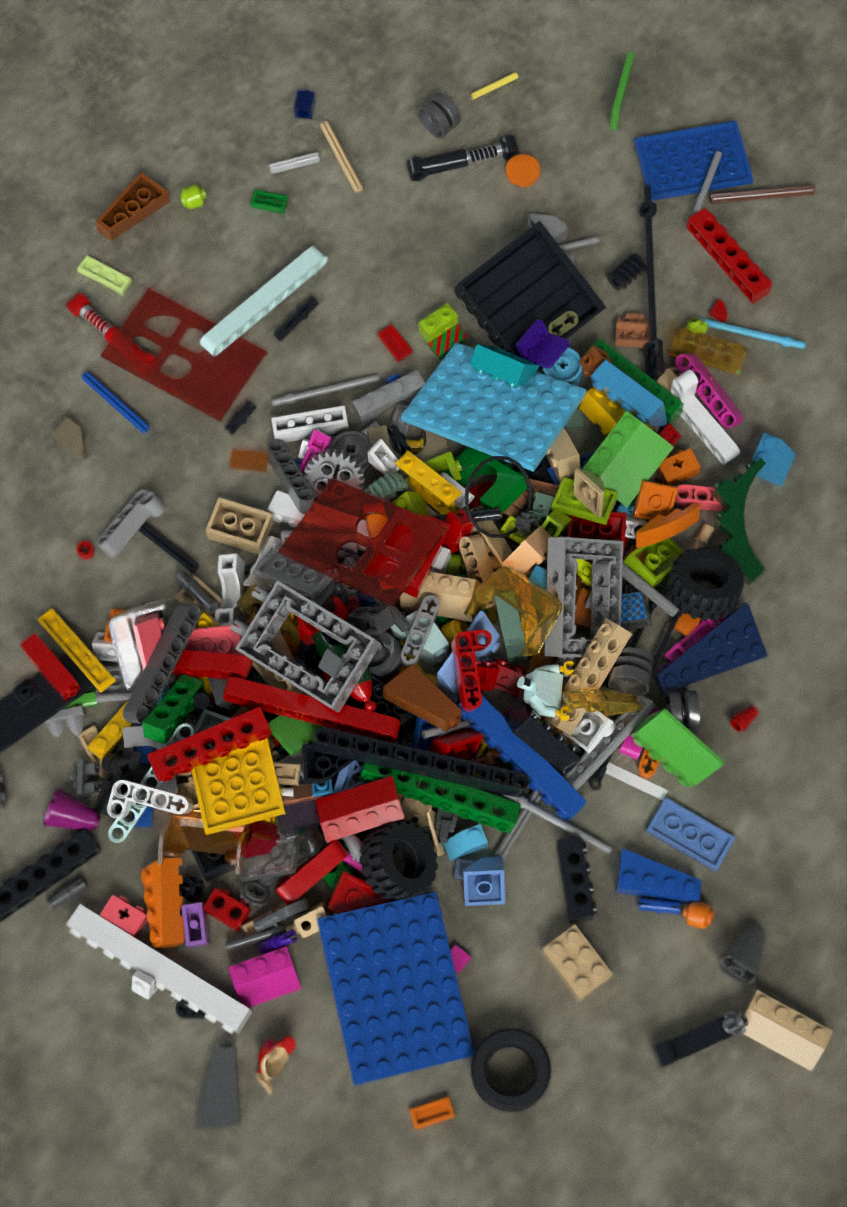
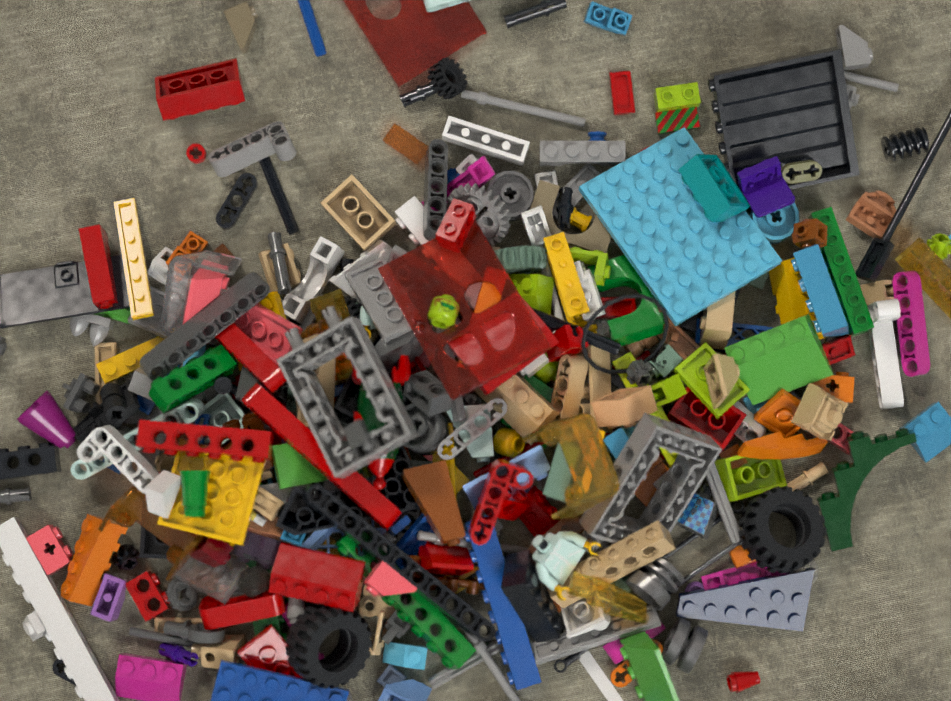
camera: 30 degrees right, 15 degrees up
none -> white slope [145,470,181,519]
none -> red slope [155,58,246,121]
none -> green plant [179,470,210,517]
none -> black beam [216,173,258,230]
none -> coral slope [363,561,417,597]
none -> blue tile [388,515,411,537]
none -> black tyre [428,57,467,99]
none -> lime head [428,294,459,329]
none -> red brick [436,198,476,253]
none -> dark azure slope [583,1,633,35]
none -> tan brick [791,383,848,441]

